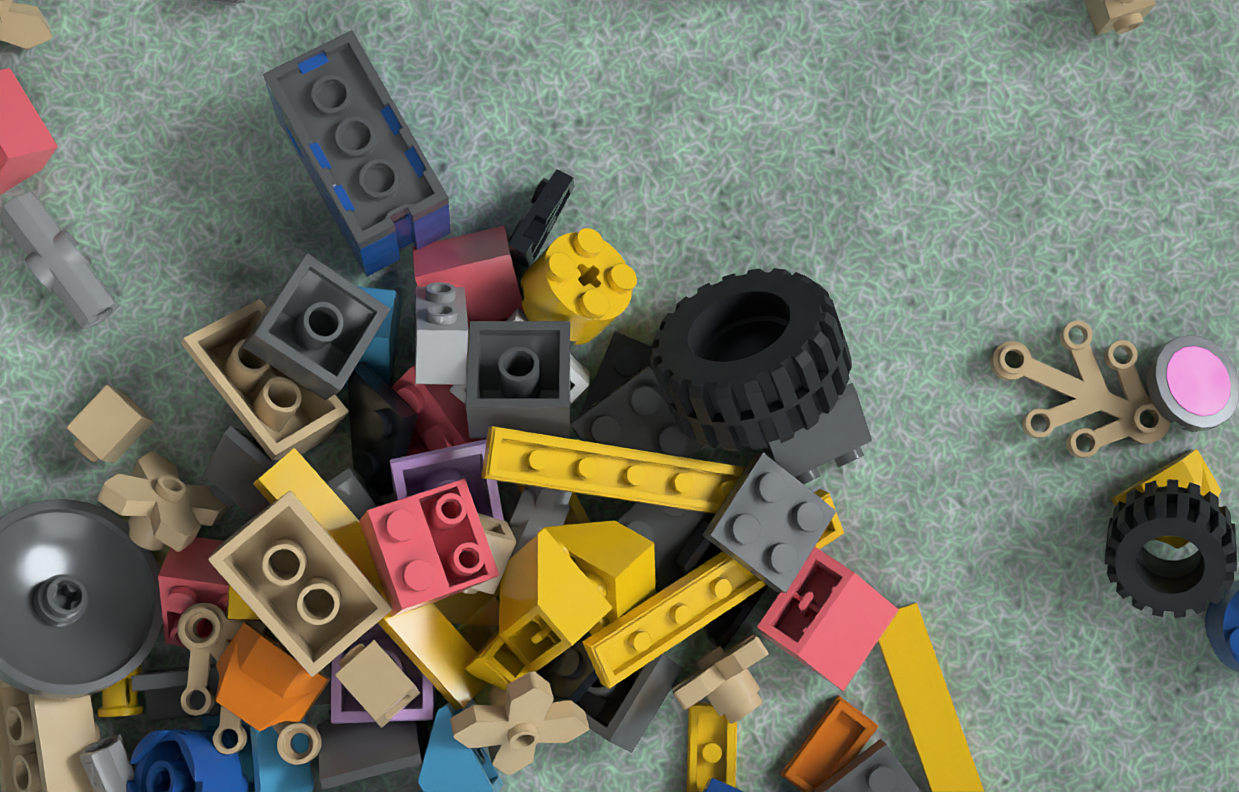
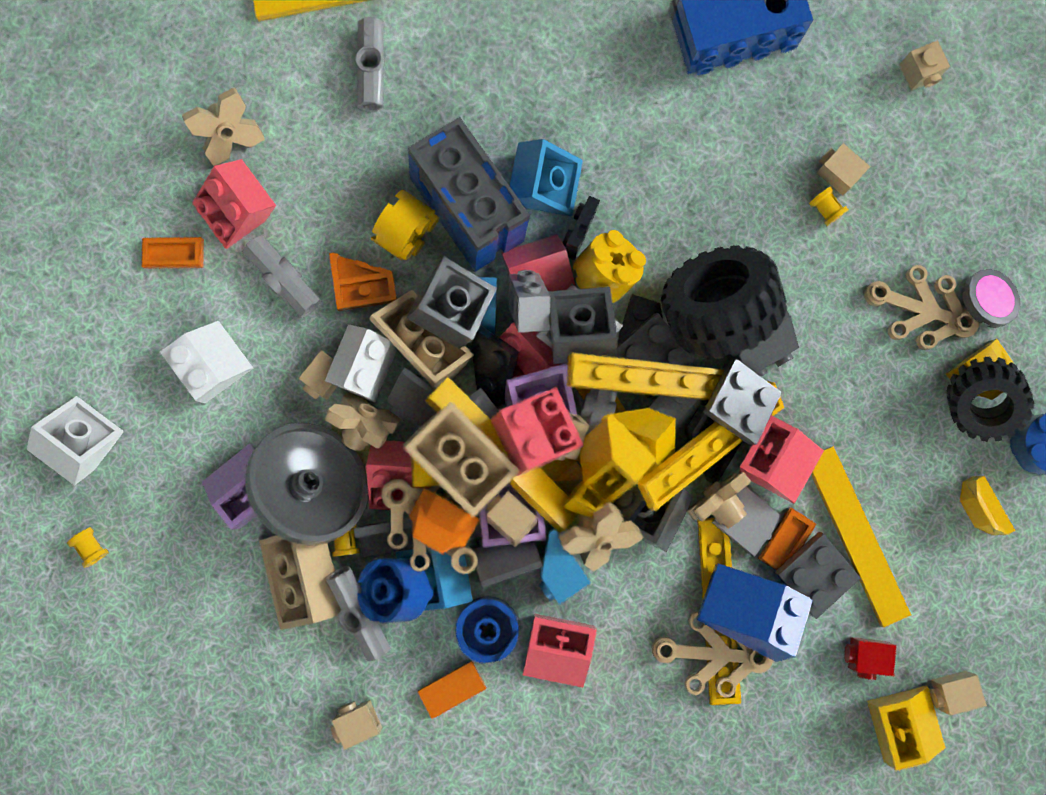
camera: 10 degrees left, 0 degrees up
none -> white slope [325,324,397,403]
none -> orange wing [329,252,397,311]
none -> yellow brick [371,189,439,261]
none -> dark azure slope [510,139,583,217]
none -> light grey piece [712,487,783,557]
none -> yellow bush [809,186,849,226]
none -> tan brick [817,143,871,196]
none -> yellow slope [960,476,1016,535]

